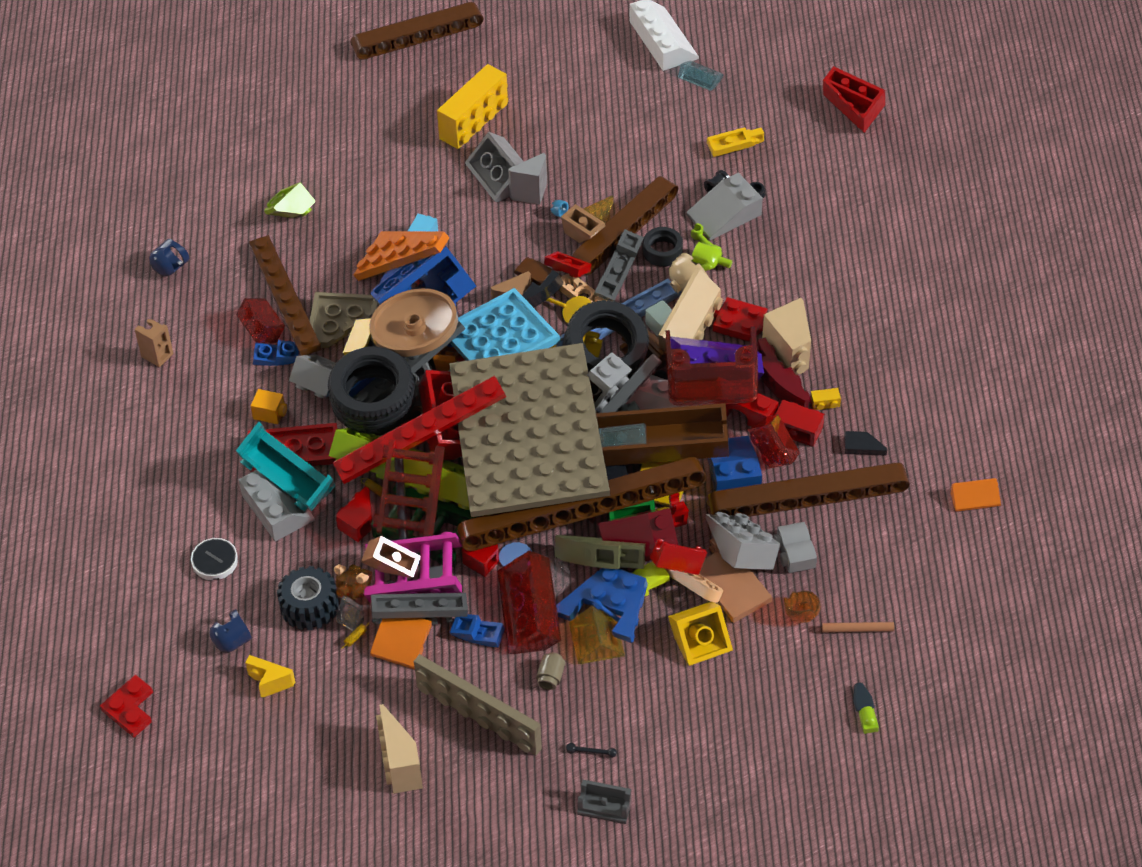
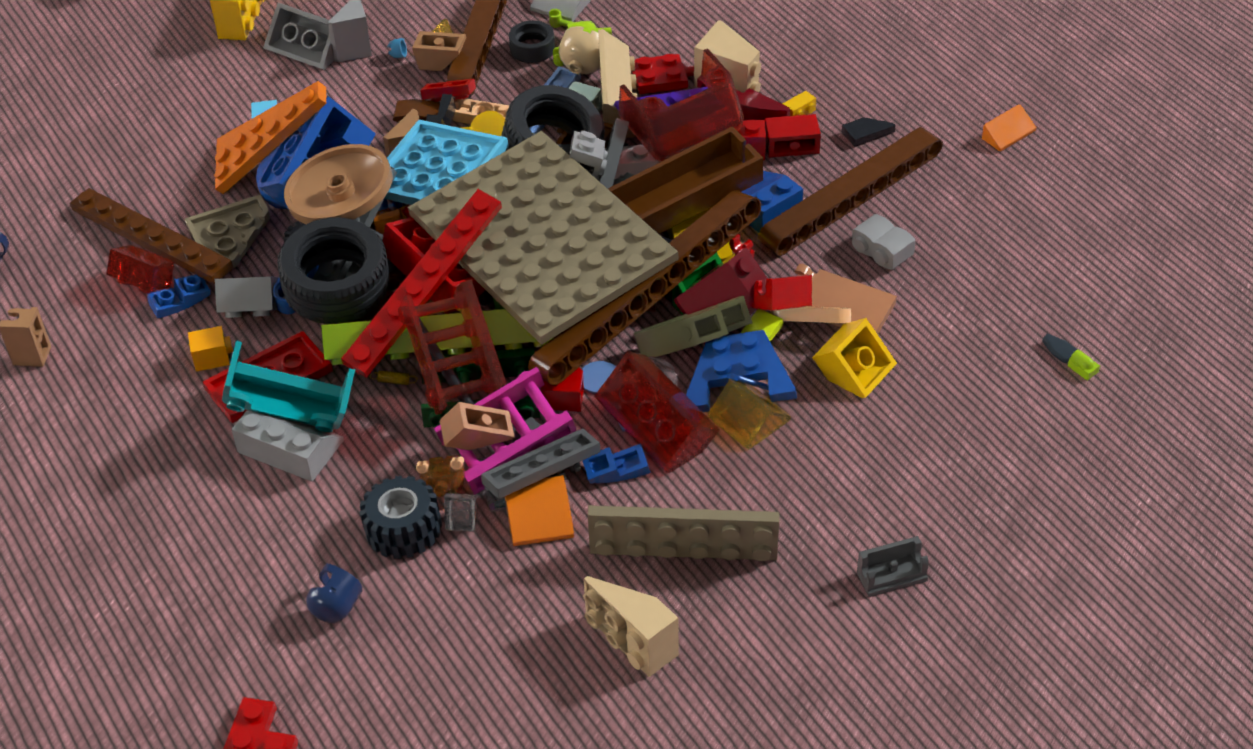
camera: 30 degrees left, 5 degrees down
black tile [191,538,238,580] -> none
yellow slope [245,655,295,698] -> none
slope [264,182,316,218] -> none
red slope [336,486,373,542] -> none
yellow piece [341,622,369,649] -> none
yellow hinge [343,318,371,355] -> none
dark tan brick [536,652,566,690] -> none
black hinge [566,743,617,758] -> none
dark grey slope [594,229,644,301] -> none
clear light blue slope [599,423,646,447] -> none
light grey slope [705,512,780,570] -> none
clear red slope [748,414,800,468] -> none
clear orange hair [784,590,821,624] -> none
nougat bar [822,622,894,633] -> none

